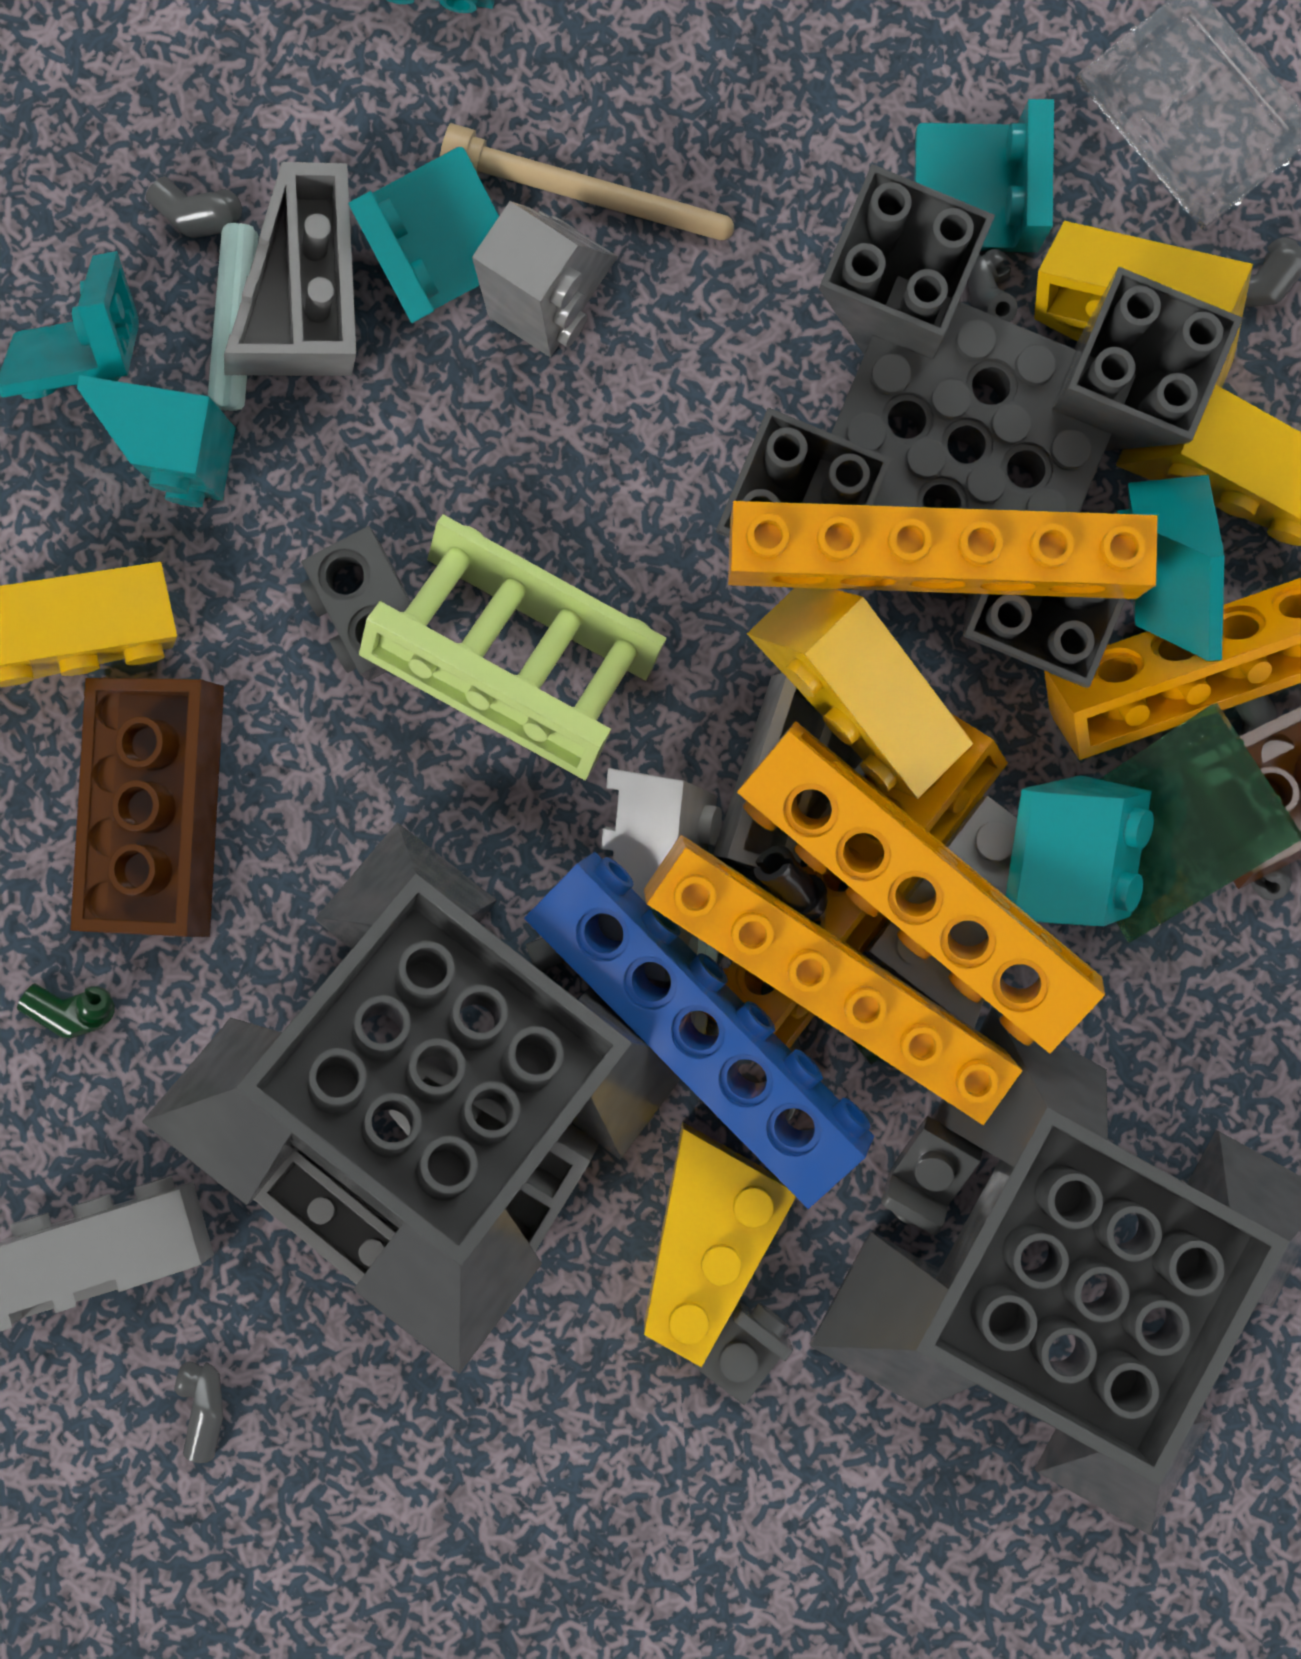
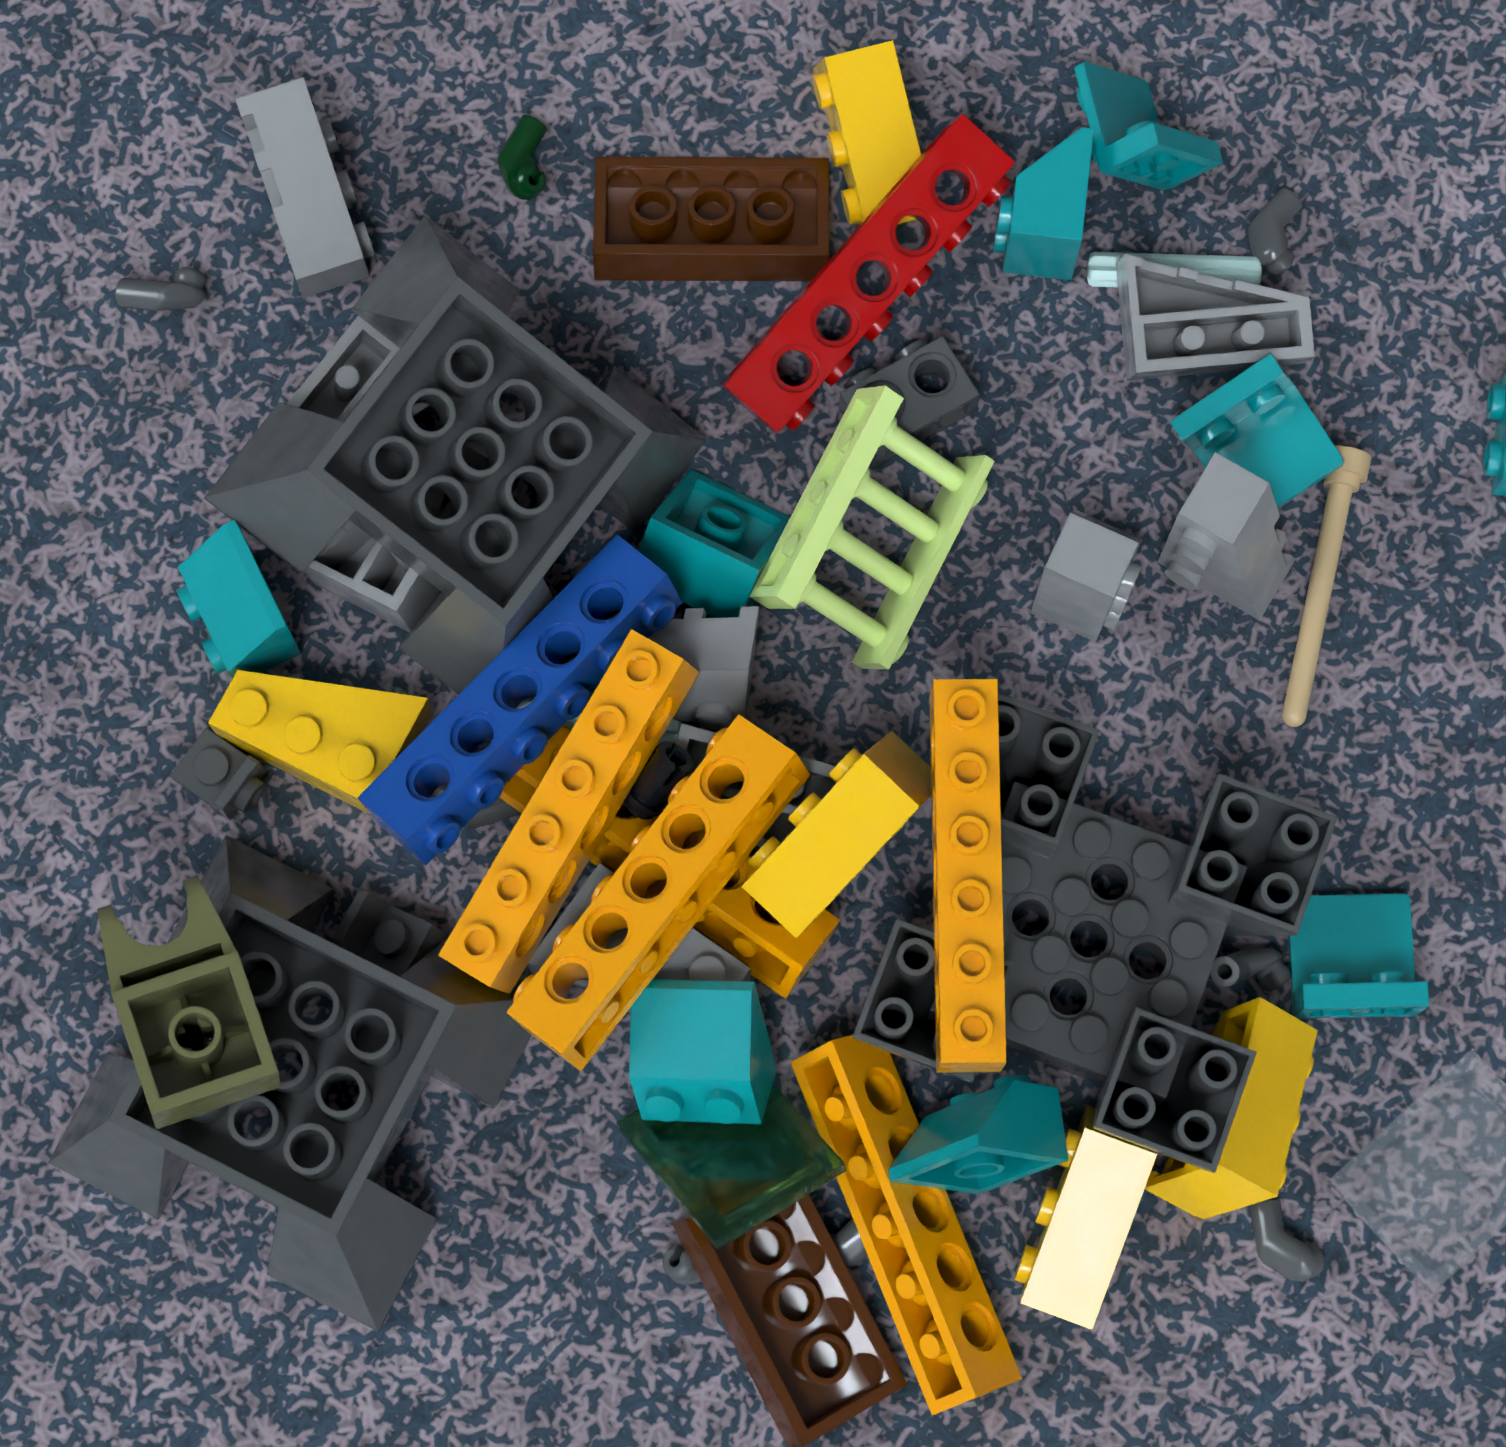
camera: 85 degrees right, 10 degrees down
none -> olive brick [97,876,281,1129]
none -> teal slope [176,519,301,679]
none -> teal slope [638,469,790,618]
none -> red brick [720,114,1015,433]
none -> light grey wedge [1030,510,1143,642]

